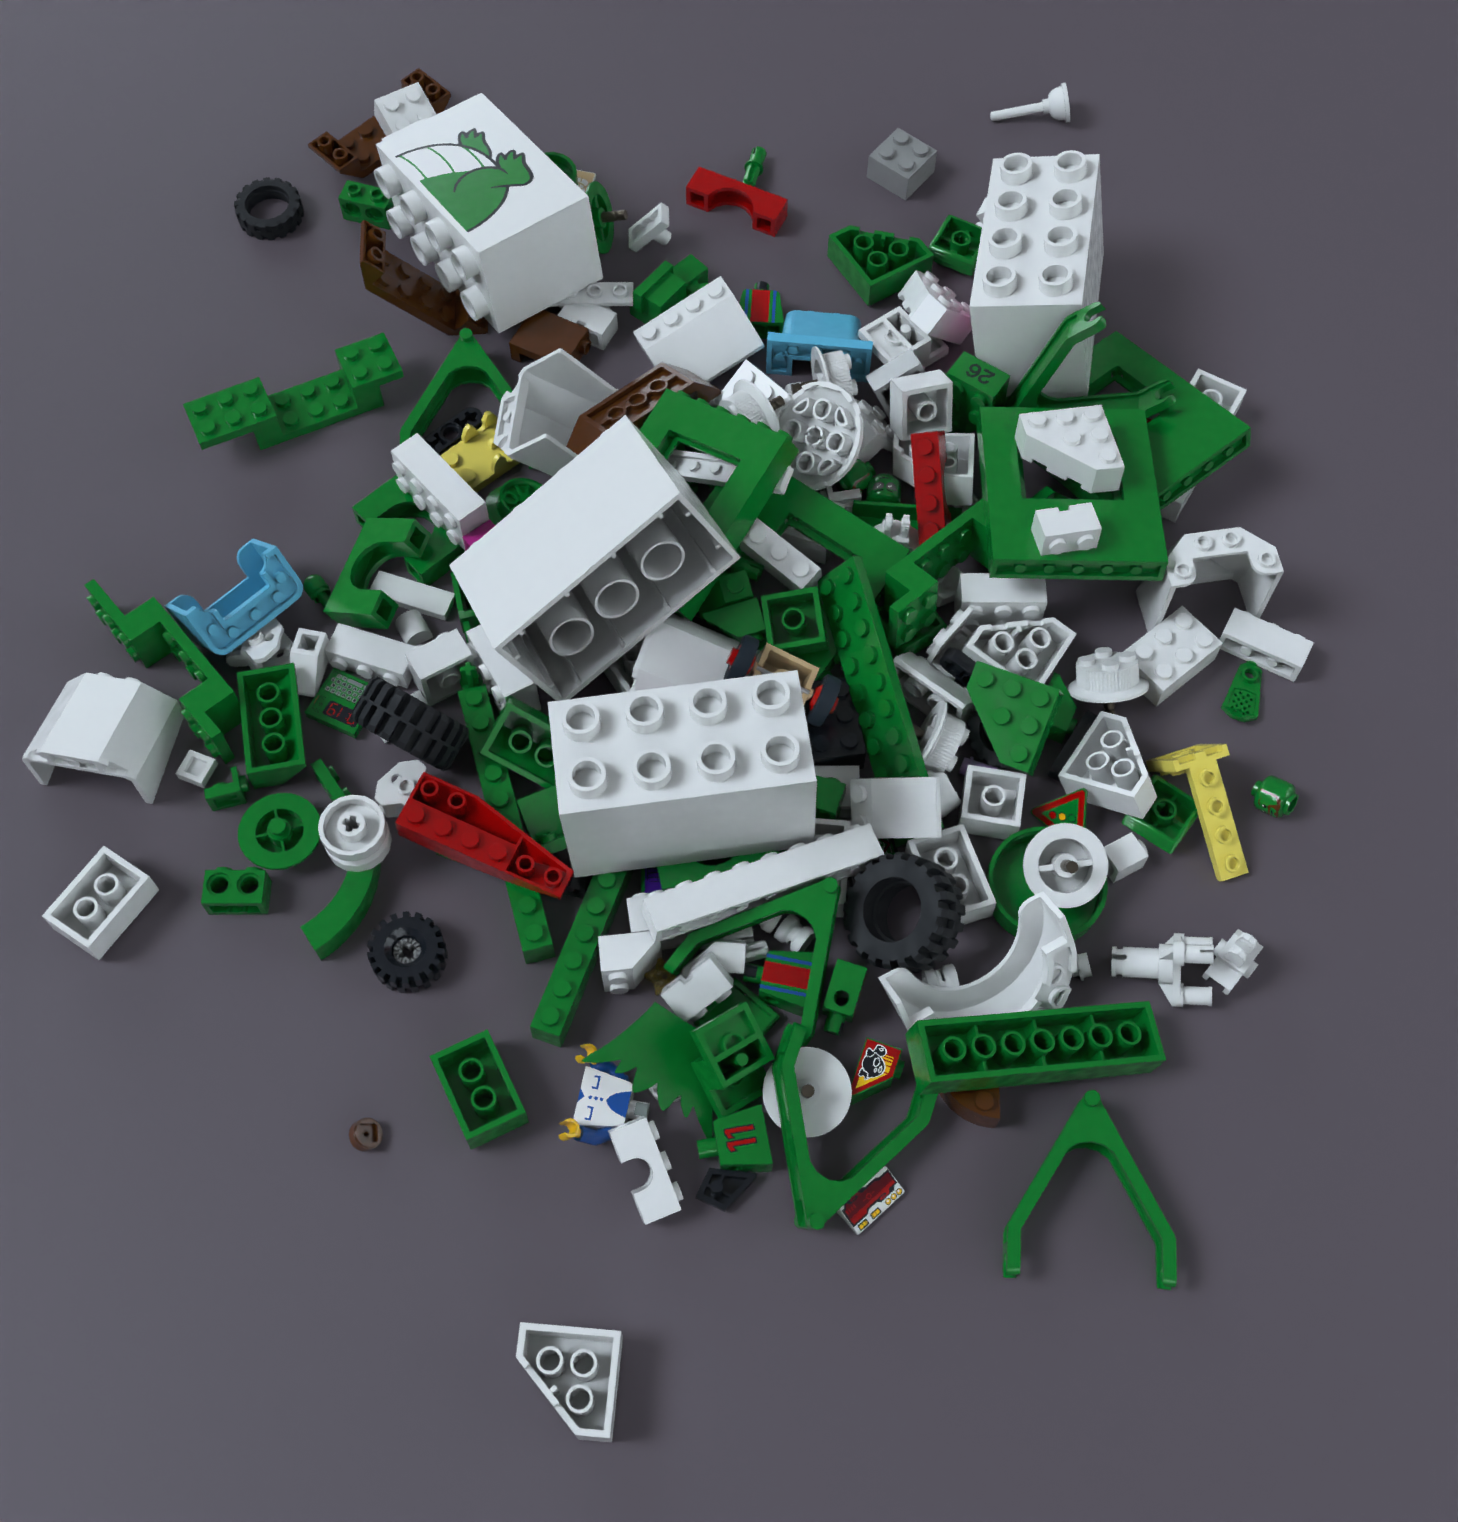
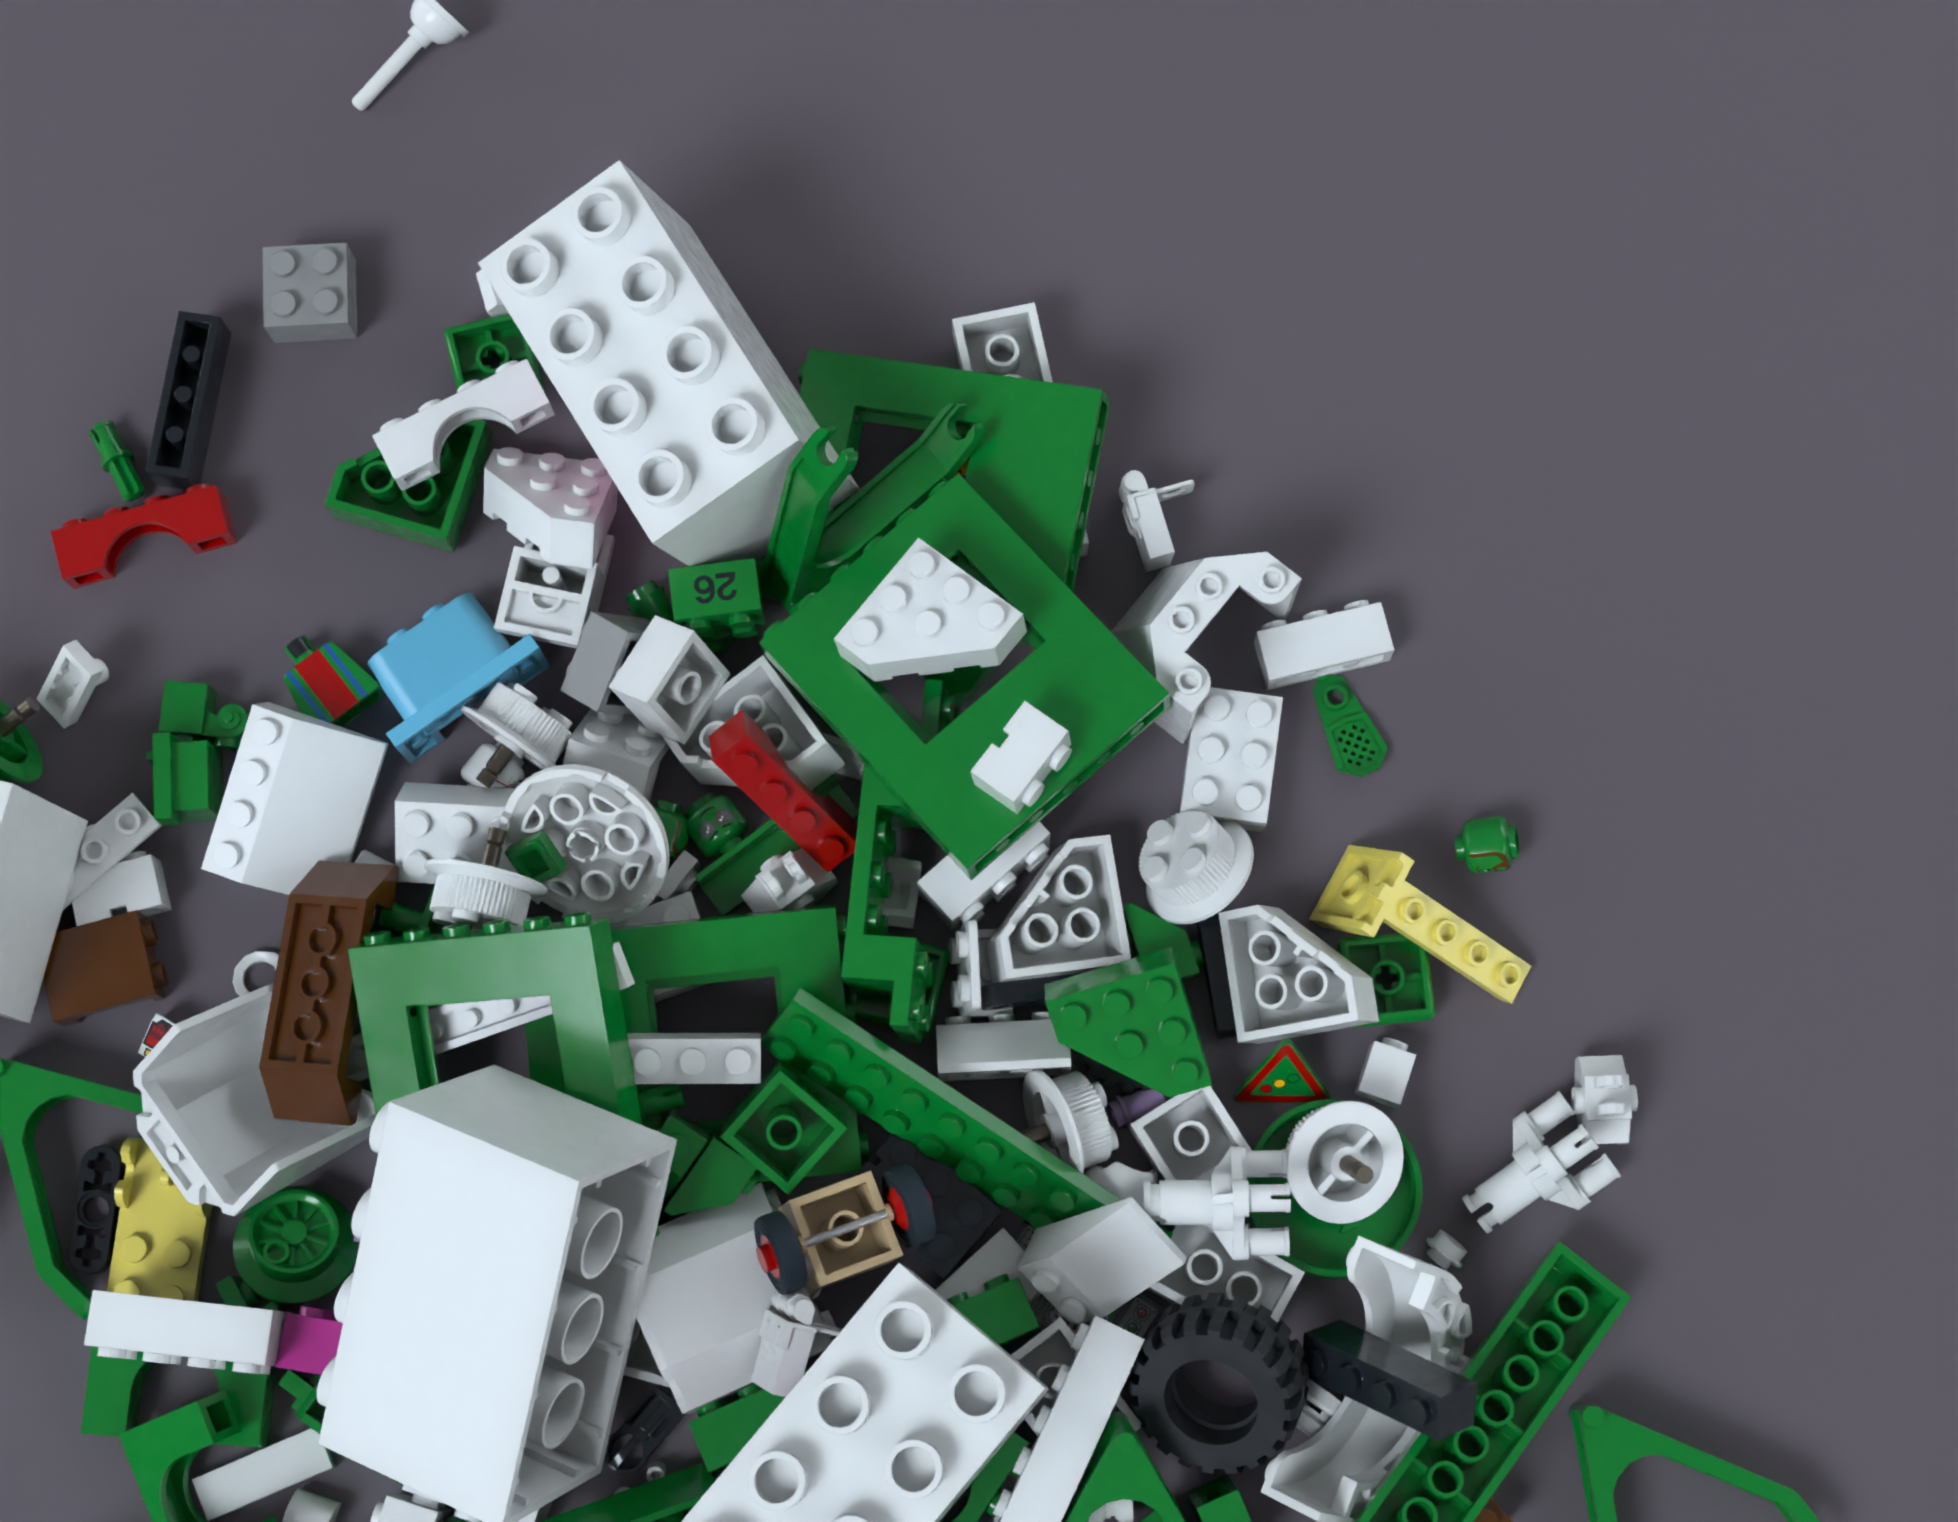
camera: 40 degrees left, 15 degrees up
none -> black brick [145,311,231,490]
none -> white arch [372,358,555,491]
none -> green tile [504,830,568,883]
none -> white piece [1119,470,1195,572]
none -> white wheel [1143,1146,1291,1260]
none -> black brick [1302,1319,1477,1440]

